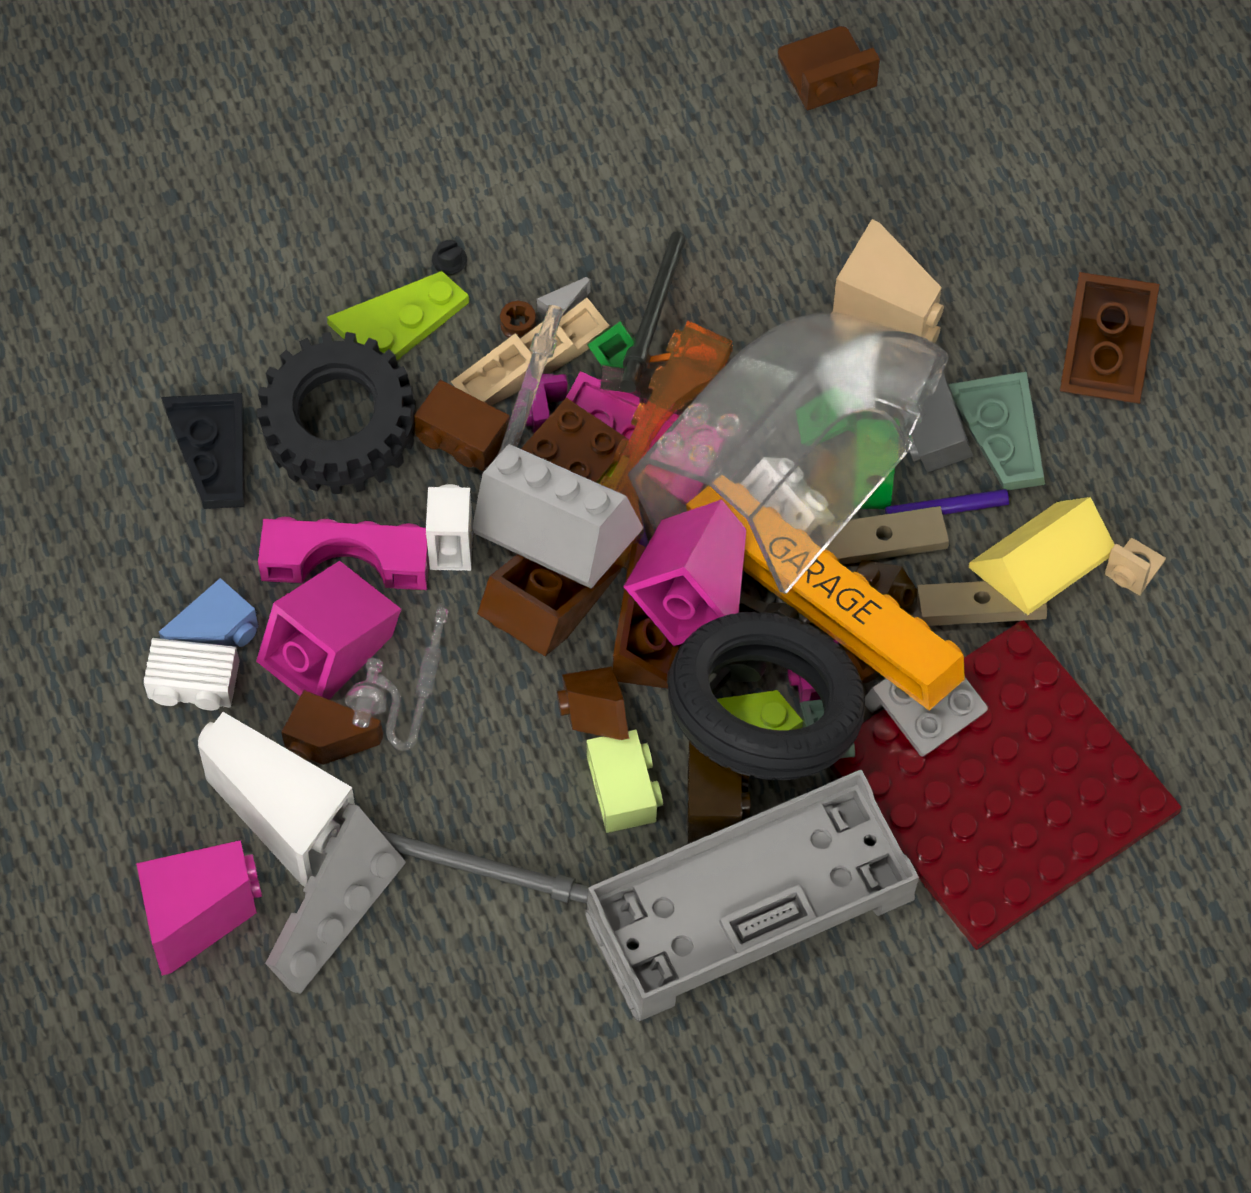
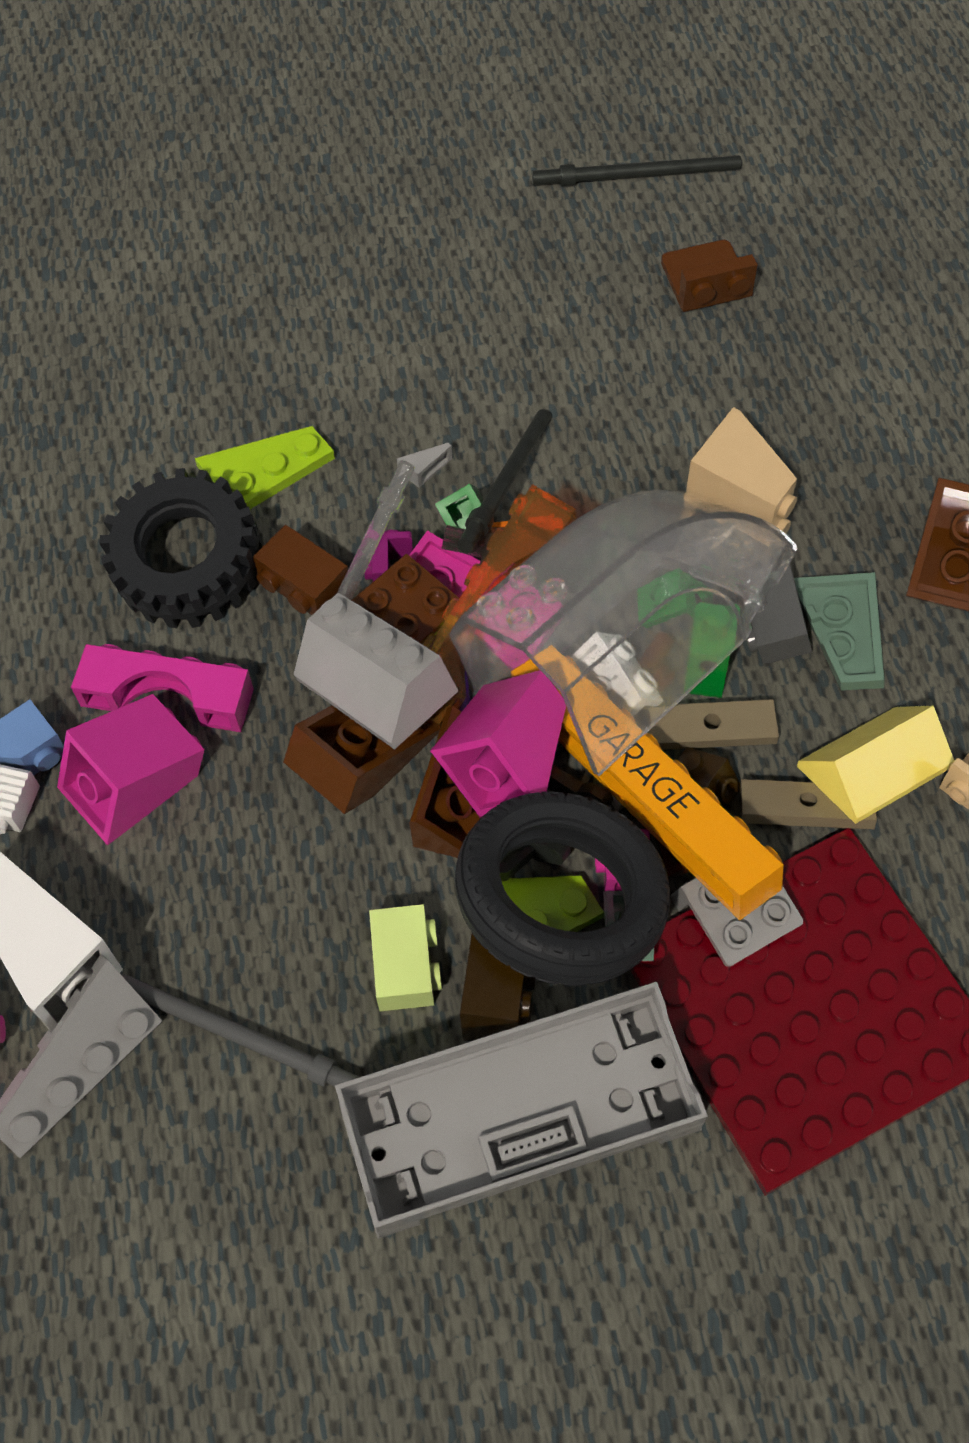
camera: 10 degrees right, 0 degrees up
black wing [161,393,245,509] -> none
reddish brown slope [281,690,383,765] -> none
clear piece [345,603,448,751] -> none
white brick [426,484,473,571] -> none
black piece [432,240,467,275] -> none
tan slope [451,298,611,405] -> none
reddish brown bush [500,301,536,338] -> none
reddish brown slope [557,666,629,740] -> none
dark purple bar [885,489,1009,515] -> none

